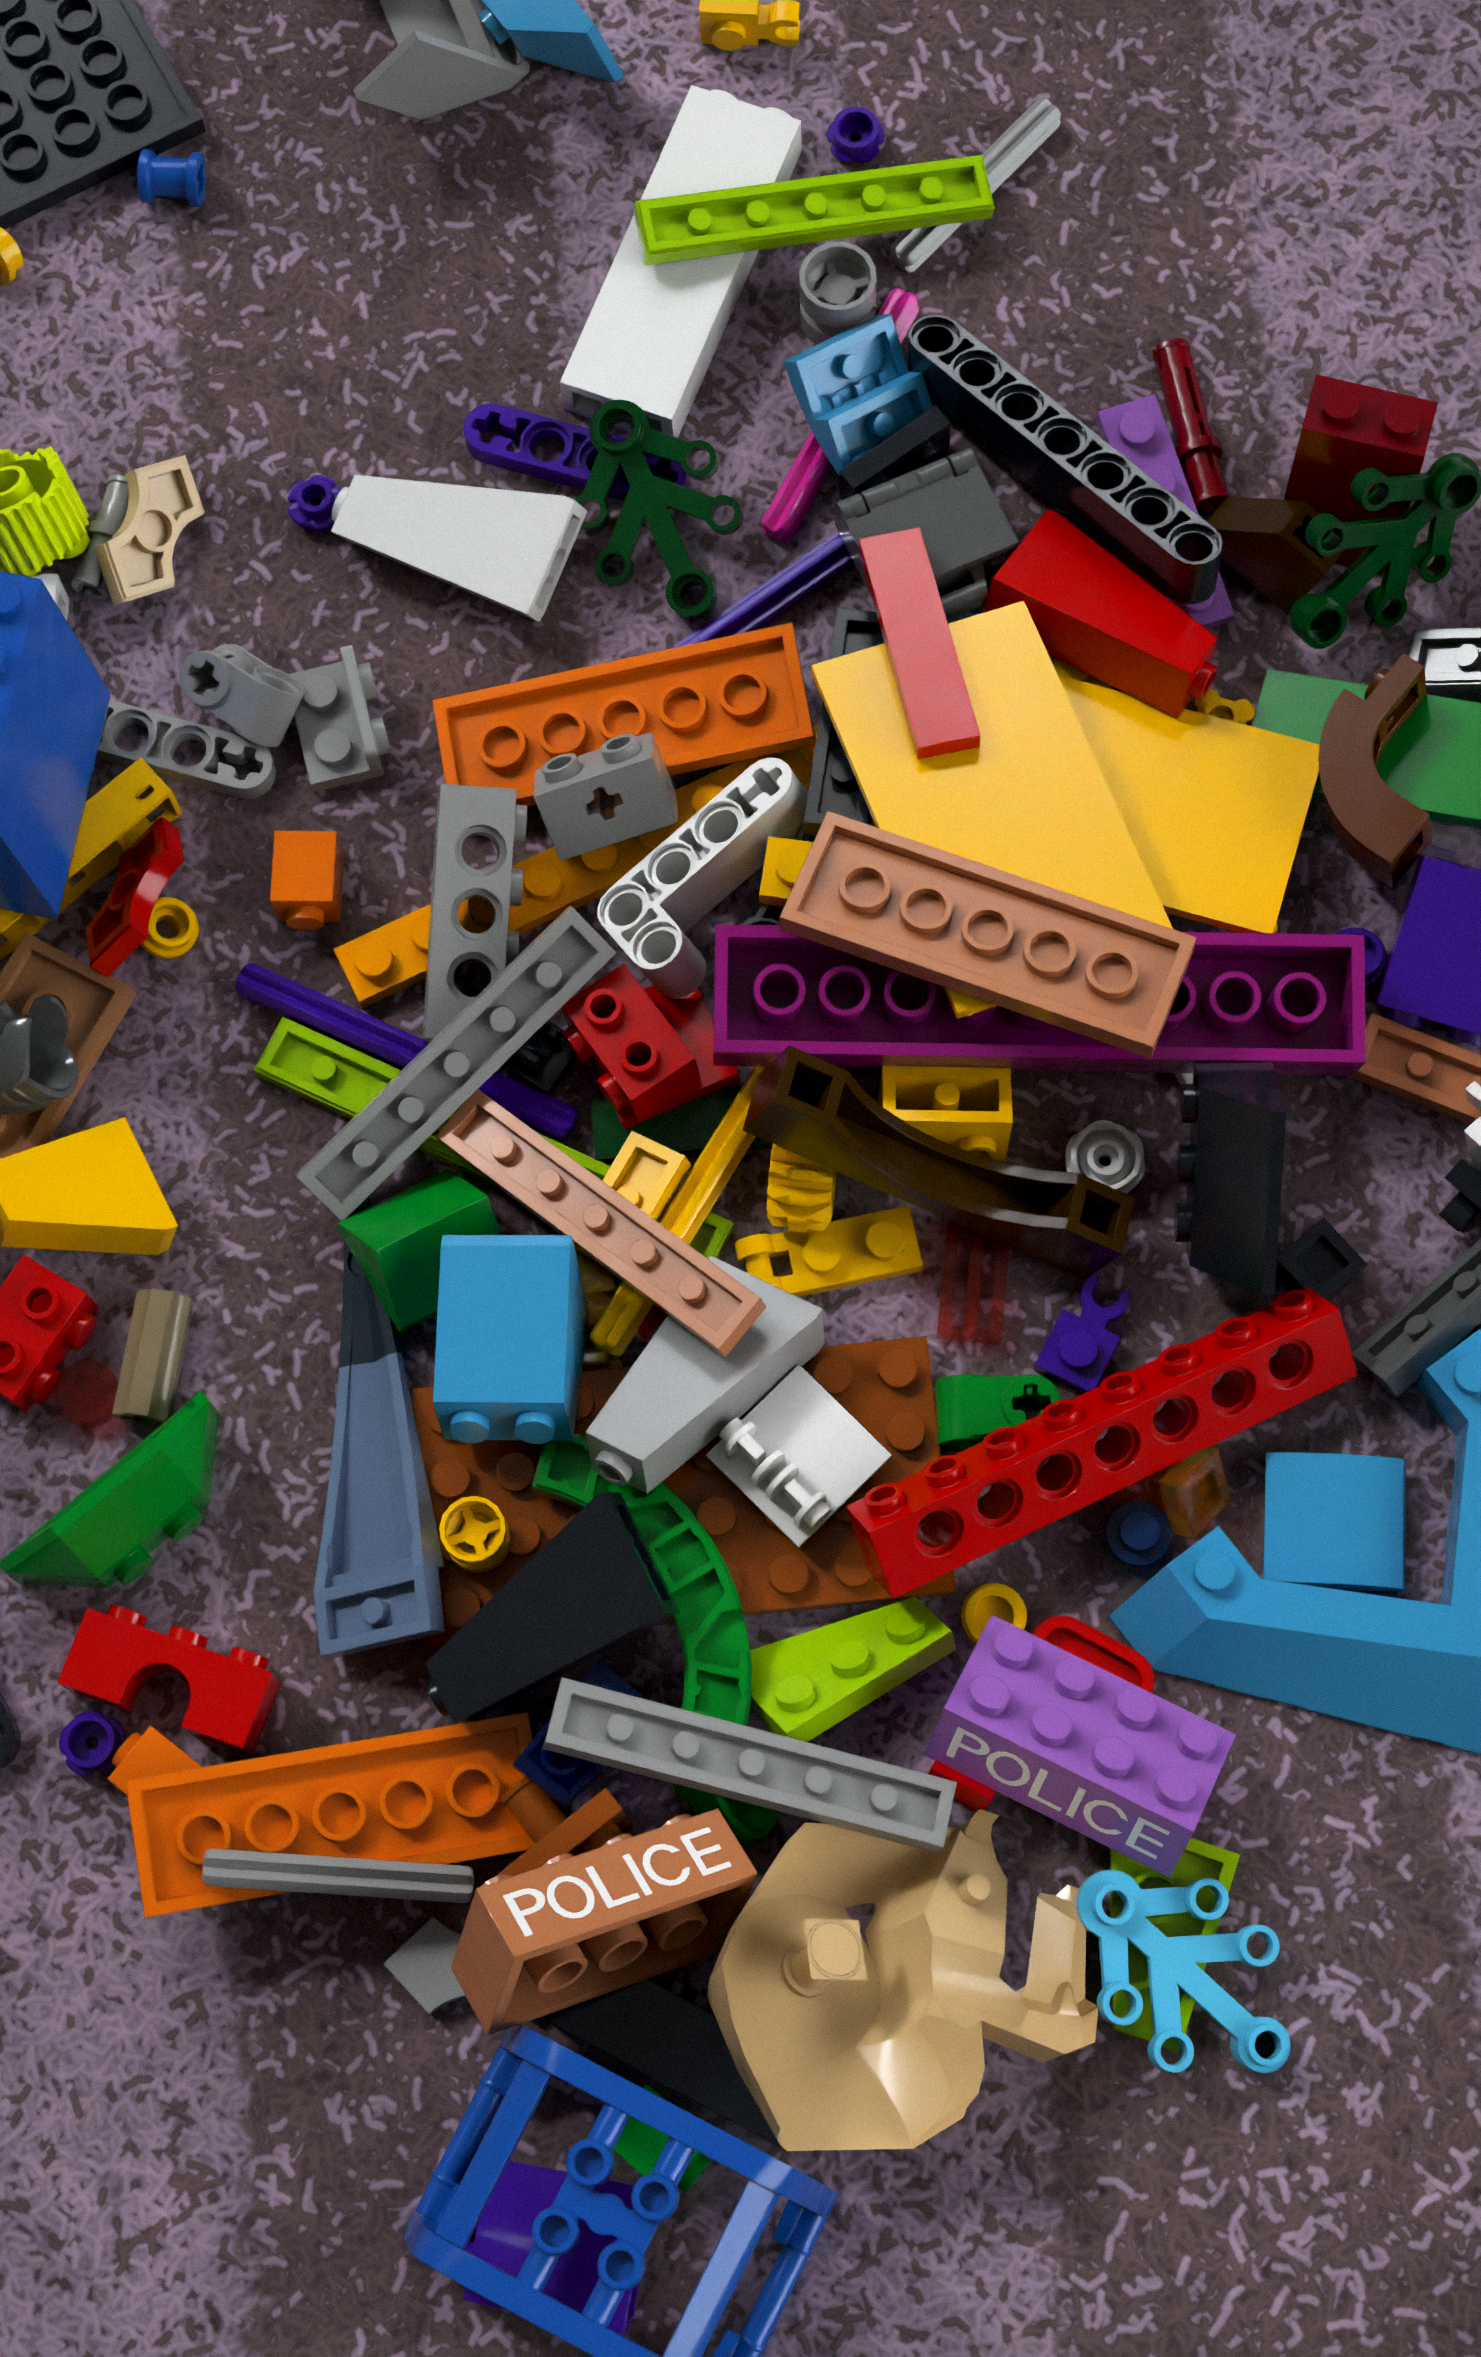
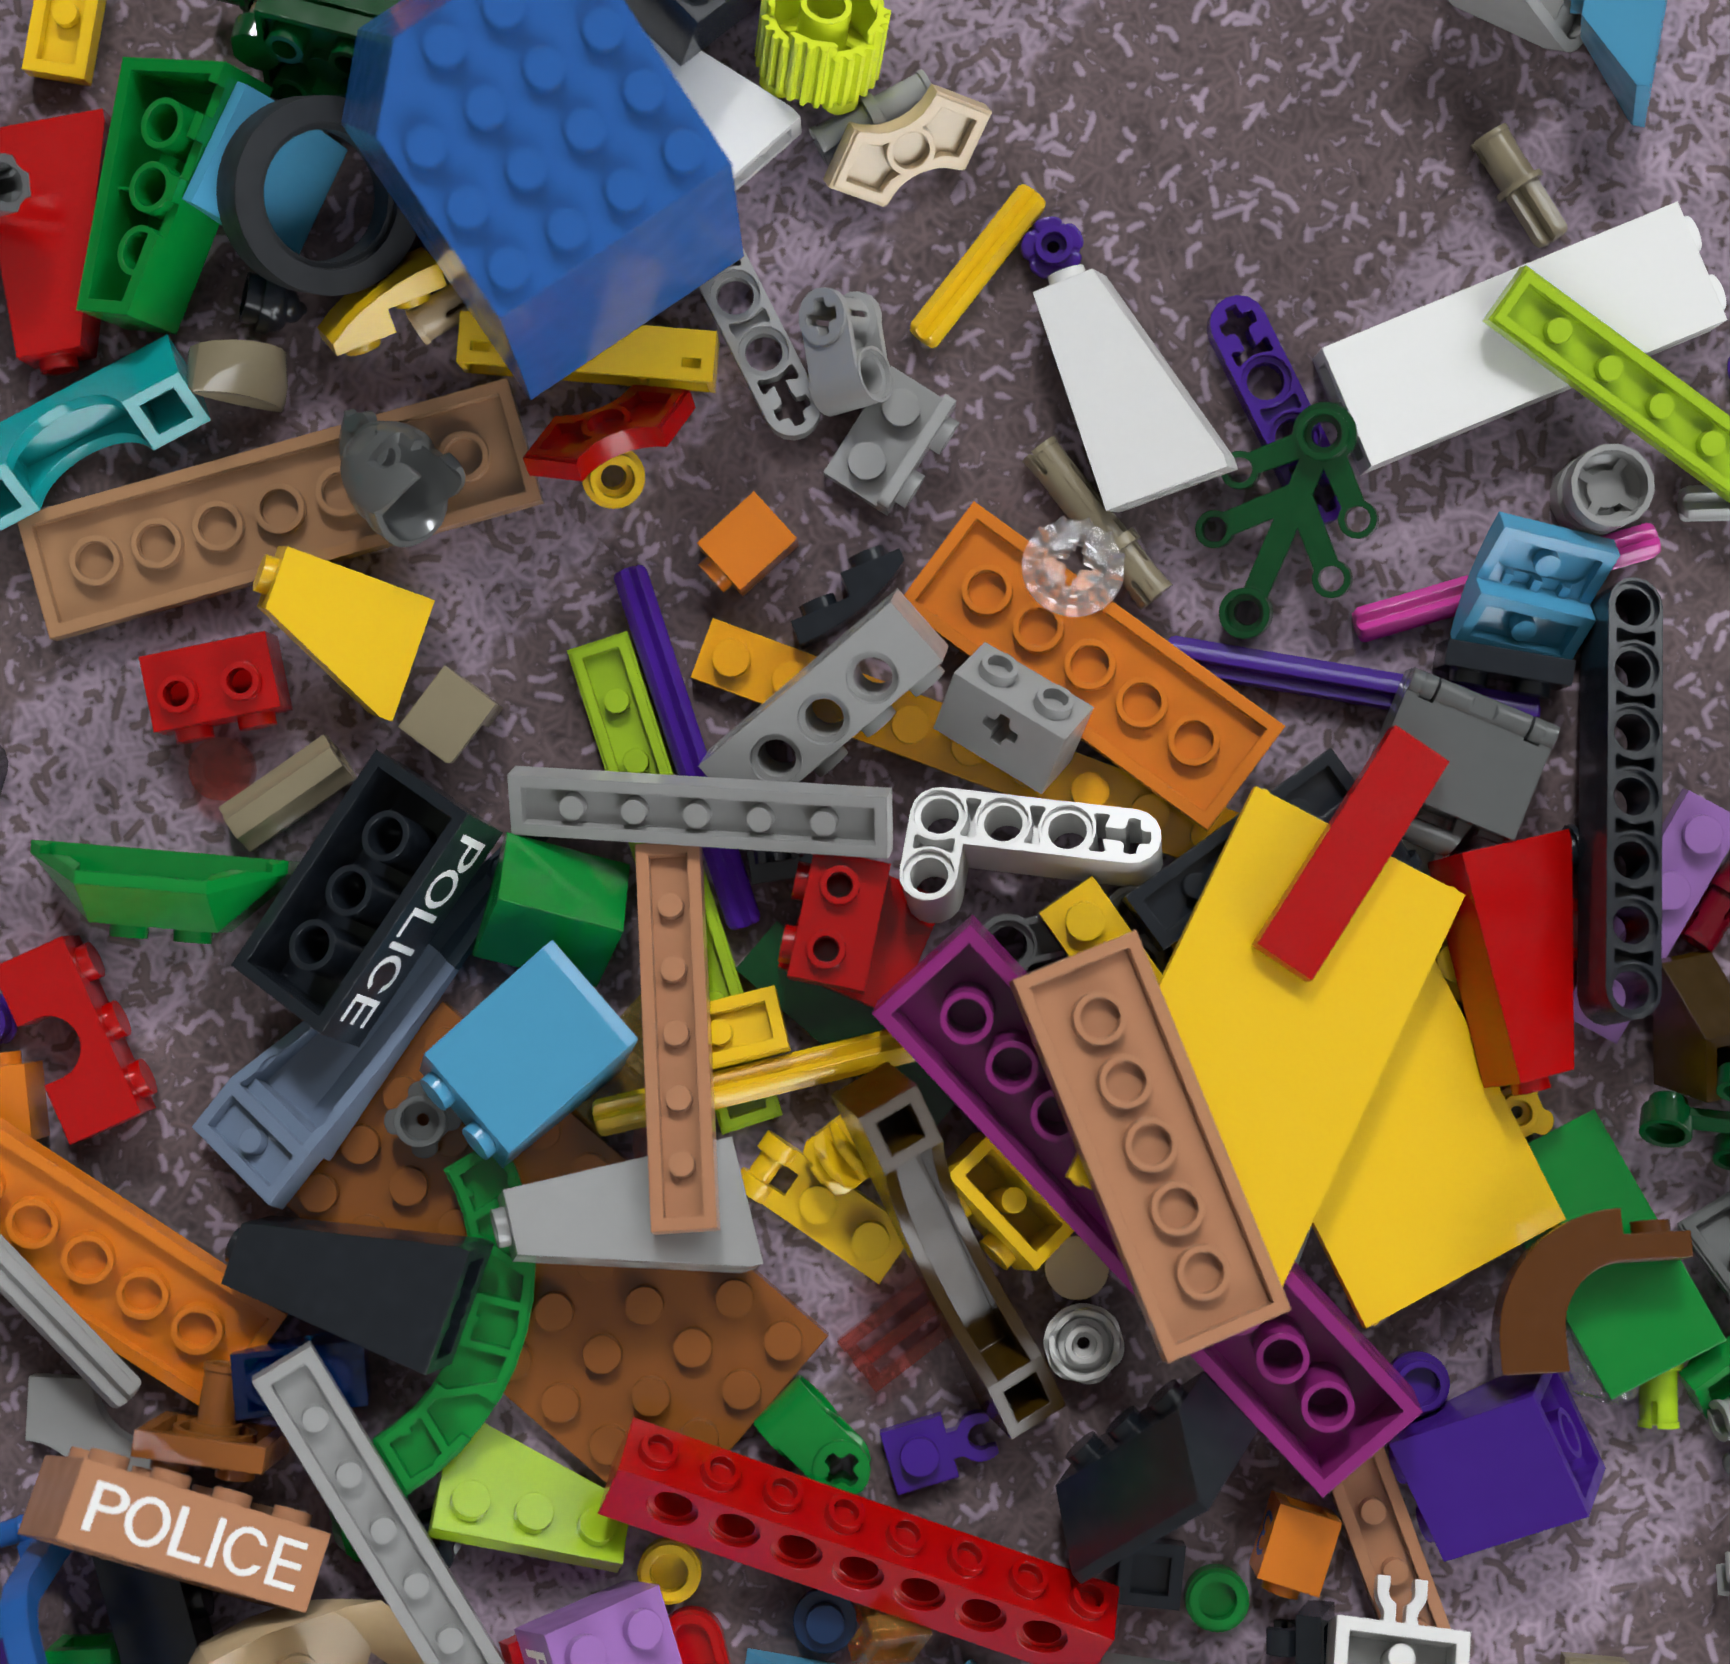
camera: 40 degrees right, 15 degrees up
yellow wheel [439,1496,512,1573] -> none
white hinge [706,1365,892,1548] -> none
none -> black brick [231,749,503,1047]
none -> dark grey plate [384,1081,462,1159]
none -> dark tan panel [398,665,504,764]
none -> black slope [791,545,905,650]
none -> yellow axle [910,184,1046,348]
none -> dark tan pin [1022,436,1173,610]
none -> clear gear [1022,516,1125,617]
none -> tan tile [1044,1233,1109,1300]
none -> green tile [1183,1564,1250,1632]
none -> orange brick [1249,1490,1342,1600]
none -> dark tan axle [1470,123,1568,248]

